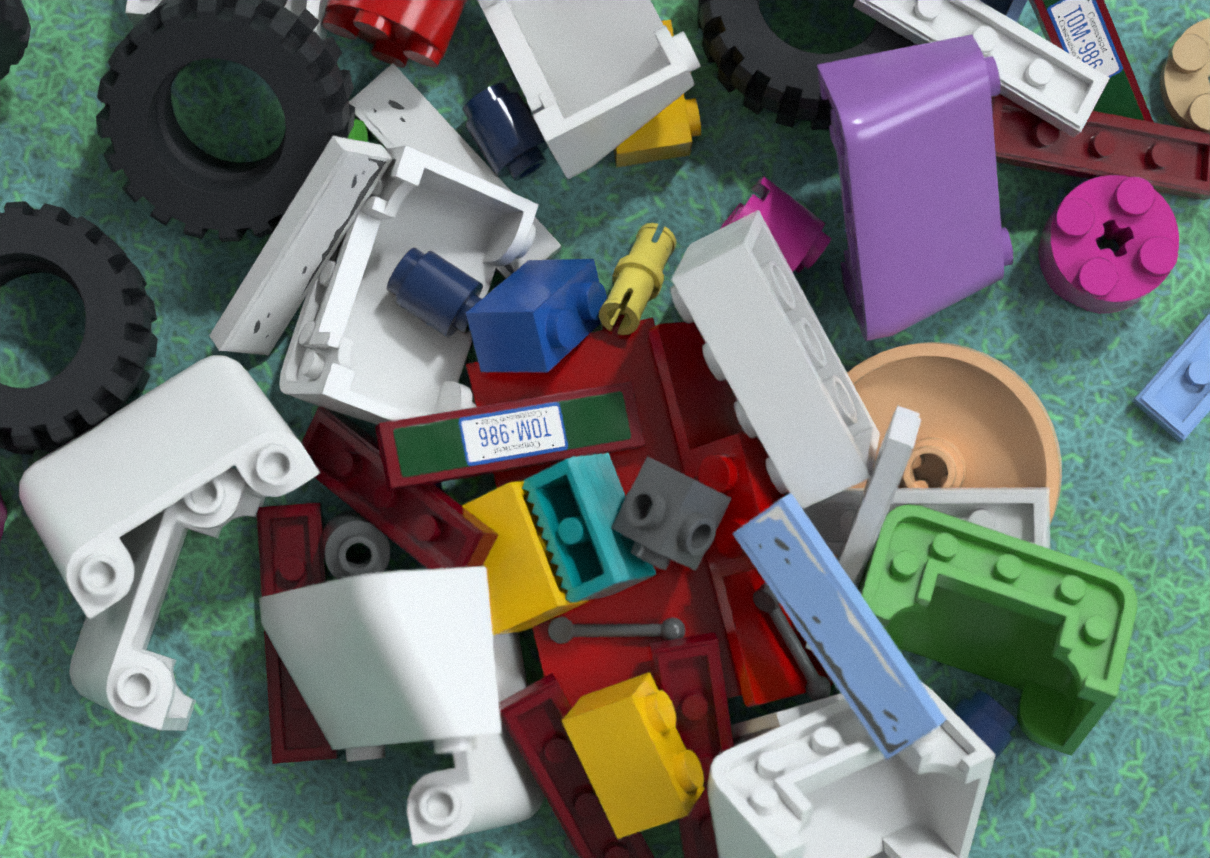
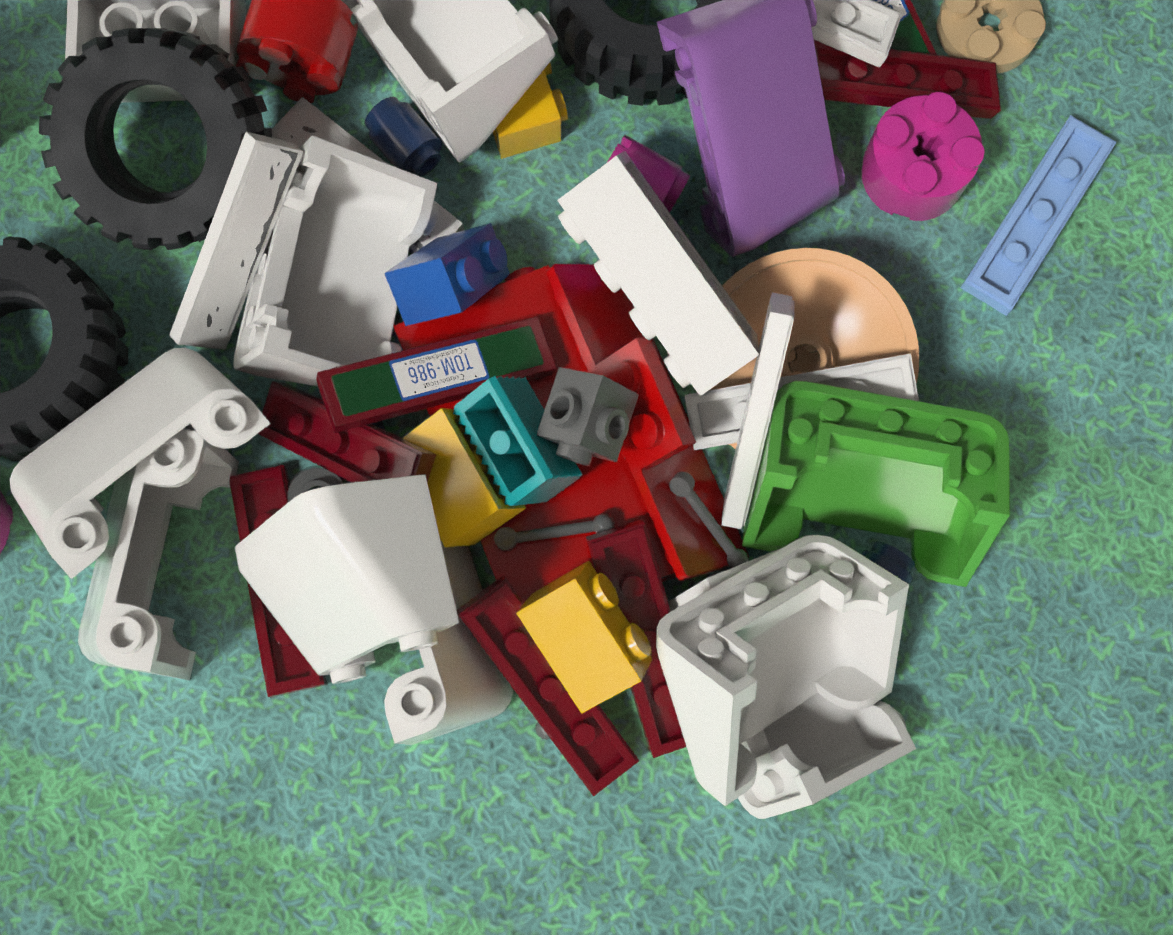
camera: 10 degrees left, 5 degrees down
dark blue brick [386,247,483,338] -> none
light yellow pin [599,223,676,335] -> none
light blue tile [733,493,946,759] -> none

